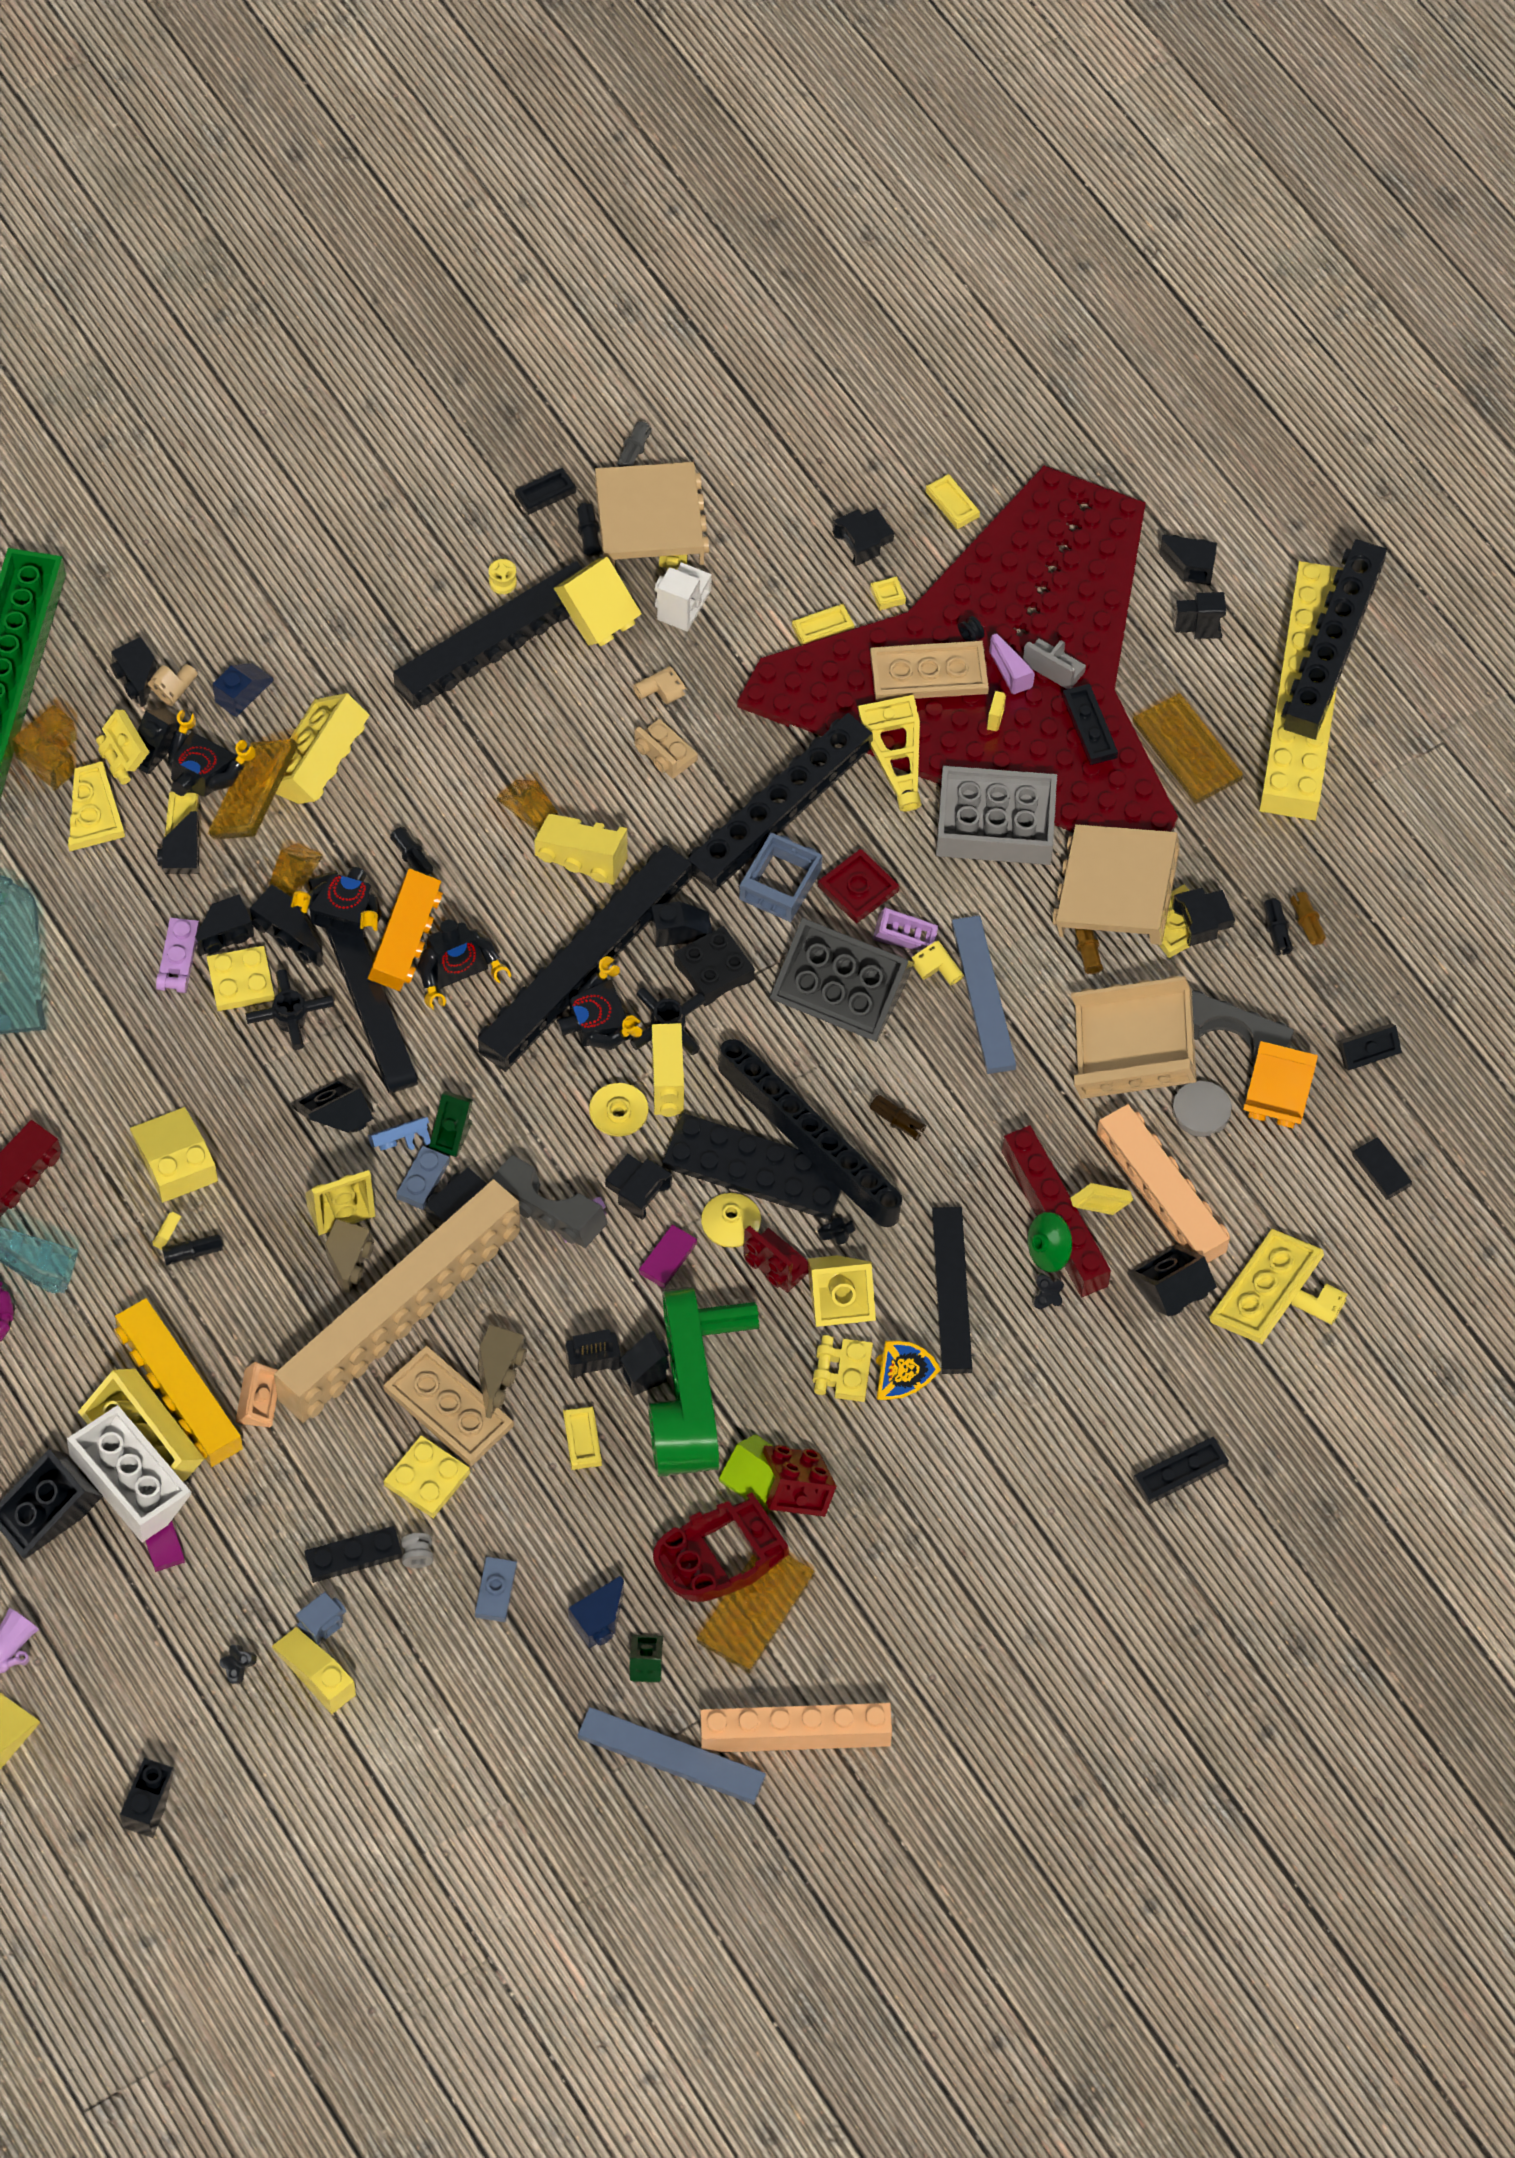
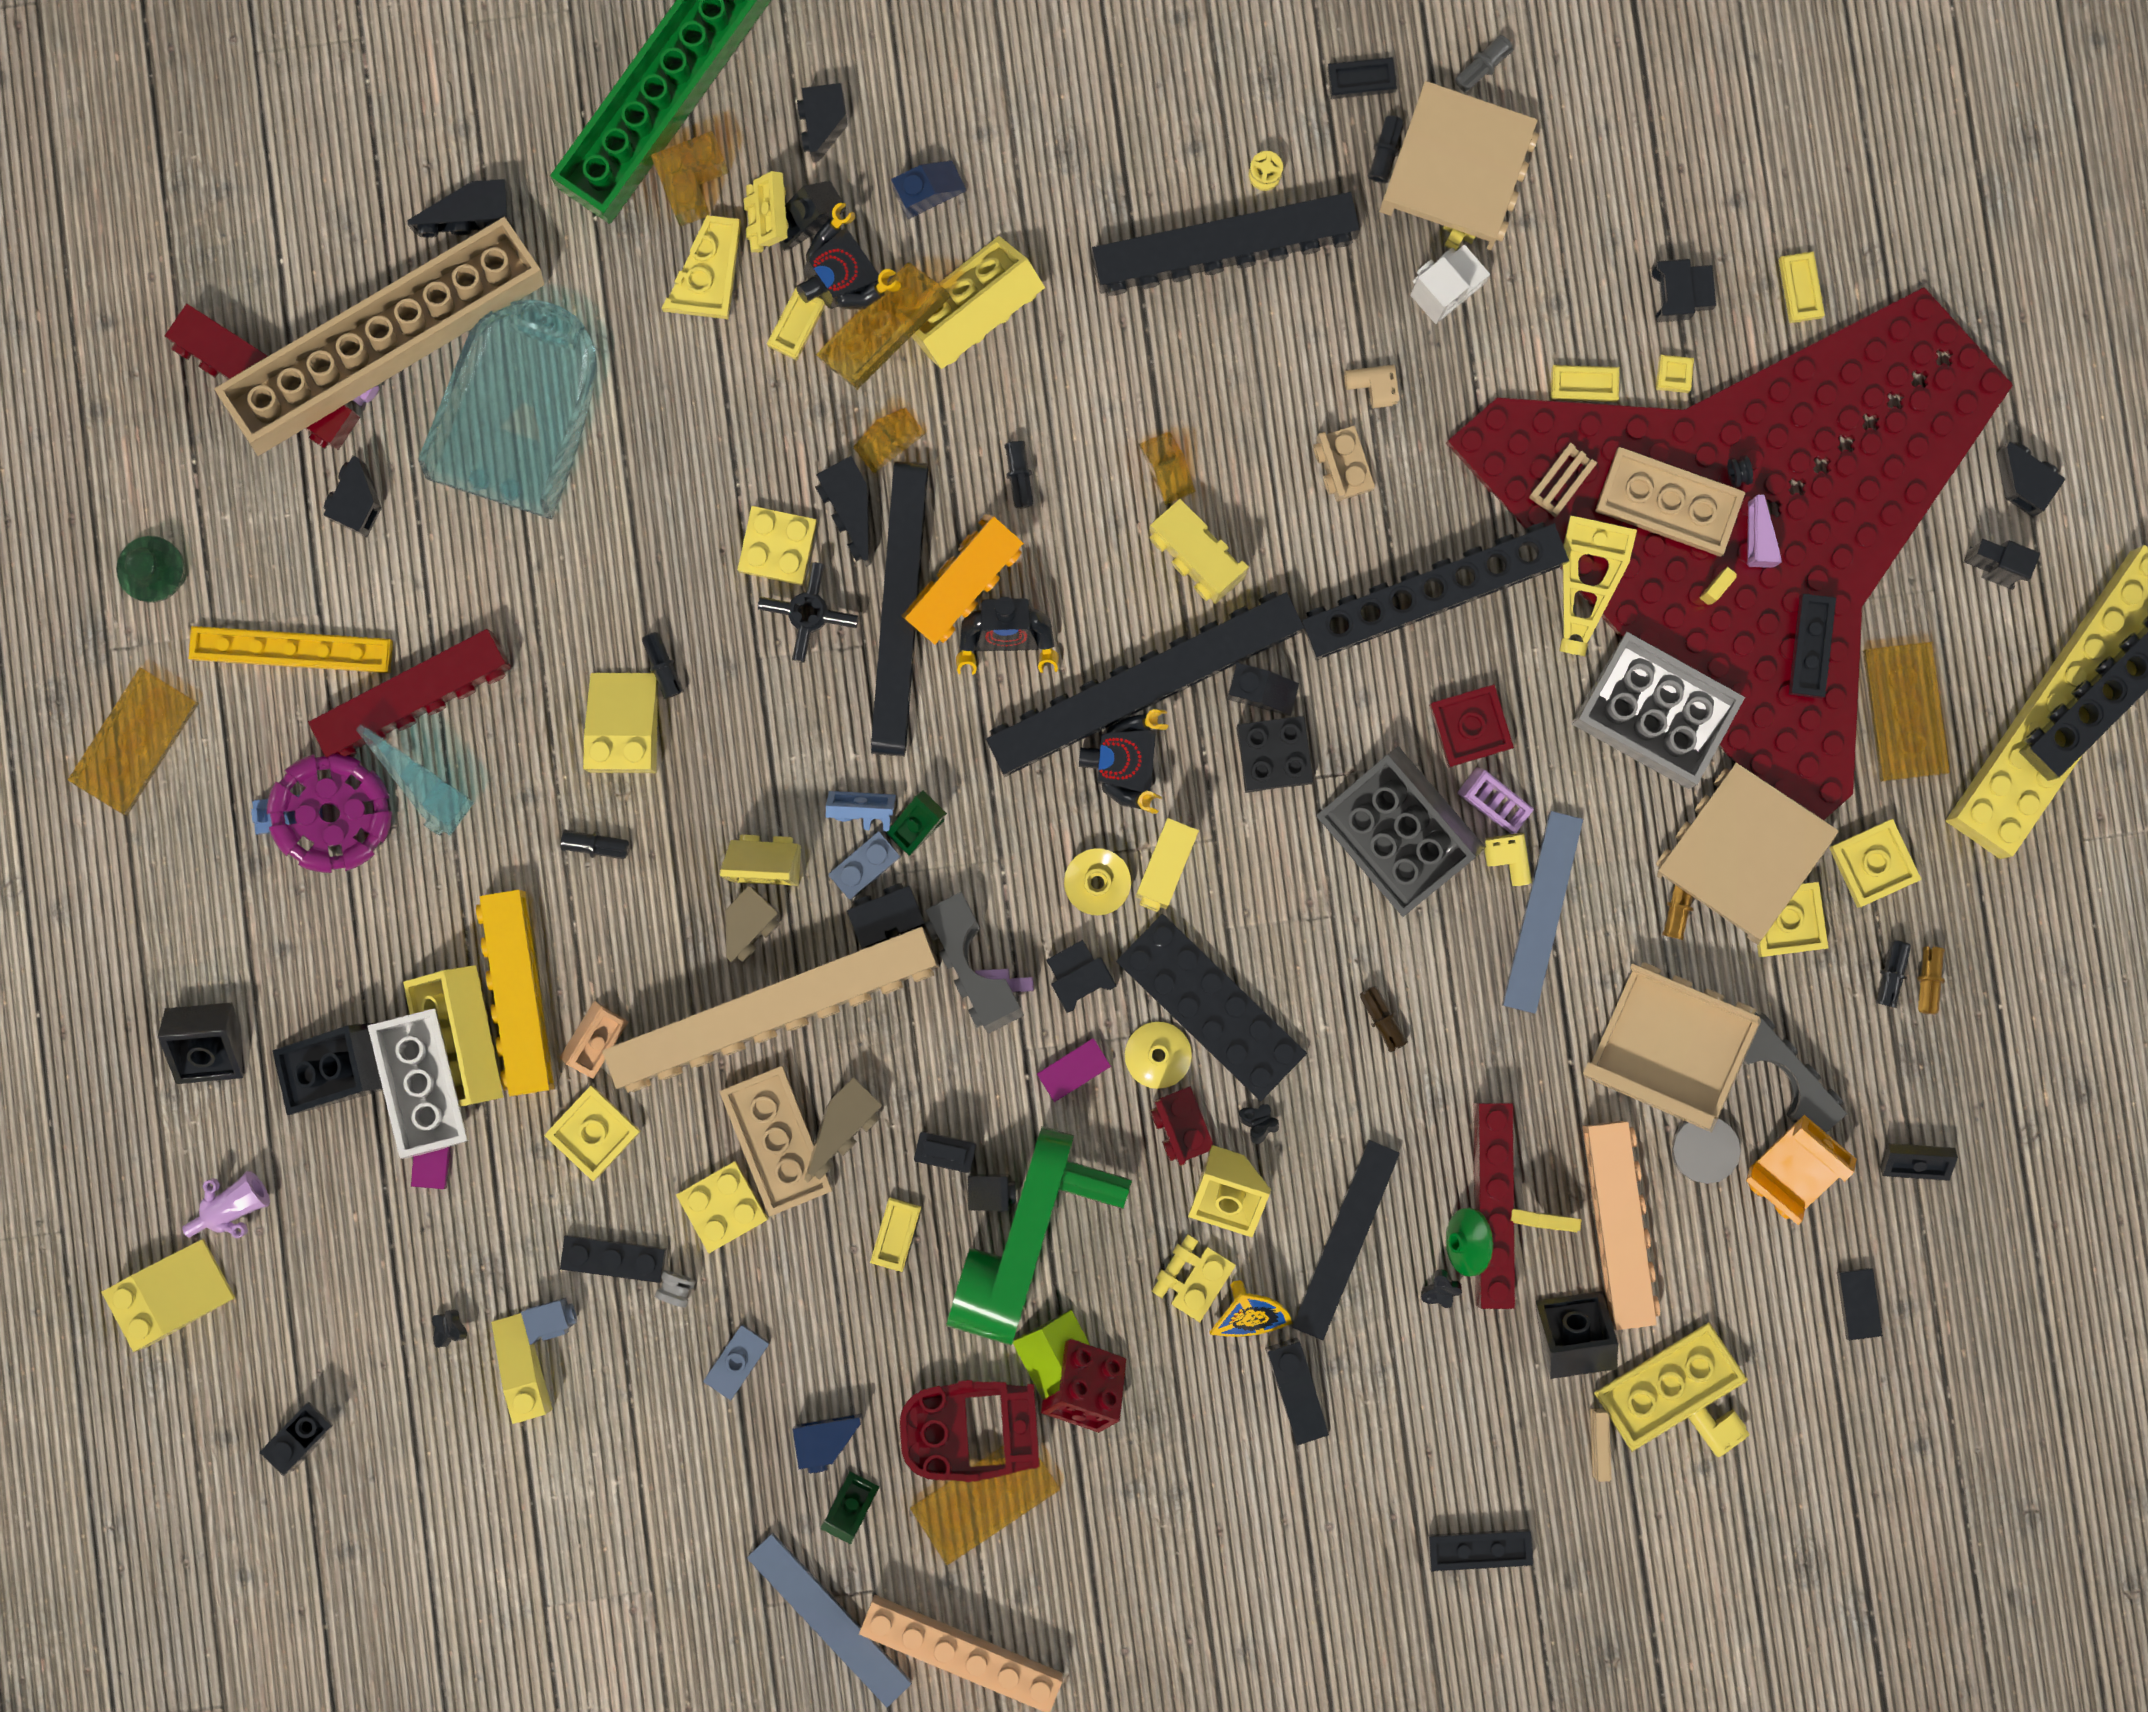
camera: 25 degrees right, 25 degrees up
tan piece [148,664,198,706] -> none
light yellow tile [152,1211,181,1250] -> none
lavender plate [156,918,200,993] -> none
black slope [157,811,200,874] -> none
black slope [195,894,254,956] -> none
black torso [290,867,382,939] -> none
black slope [291,1077,374,1132] -> none
light yellow brick [554,557,642,646] -> none
black bar [630,987,706,1056] -> none
black beam [718,1039,902,1227] -> none
sand blue window [739,833,823,922] -> none
light grey panel [1023,638,1086,689] -> none
black piece [1172,888,1235,946] -> none
none -> light yellow plate [544,1085,641,1181]
none -> black axle [642,632,684,699]
none -> black slope [1265,1337,1329,1446]
none -> tan tile [1529,443,1597,517]
none -> tan tile [1590,1408,1612,1482]
none -> light yellow plate [1829,819,1922,908]

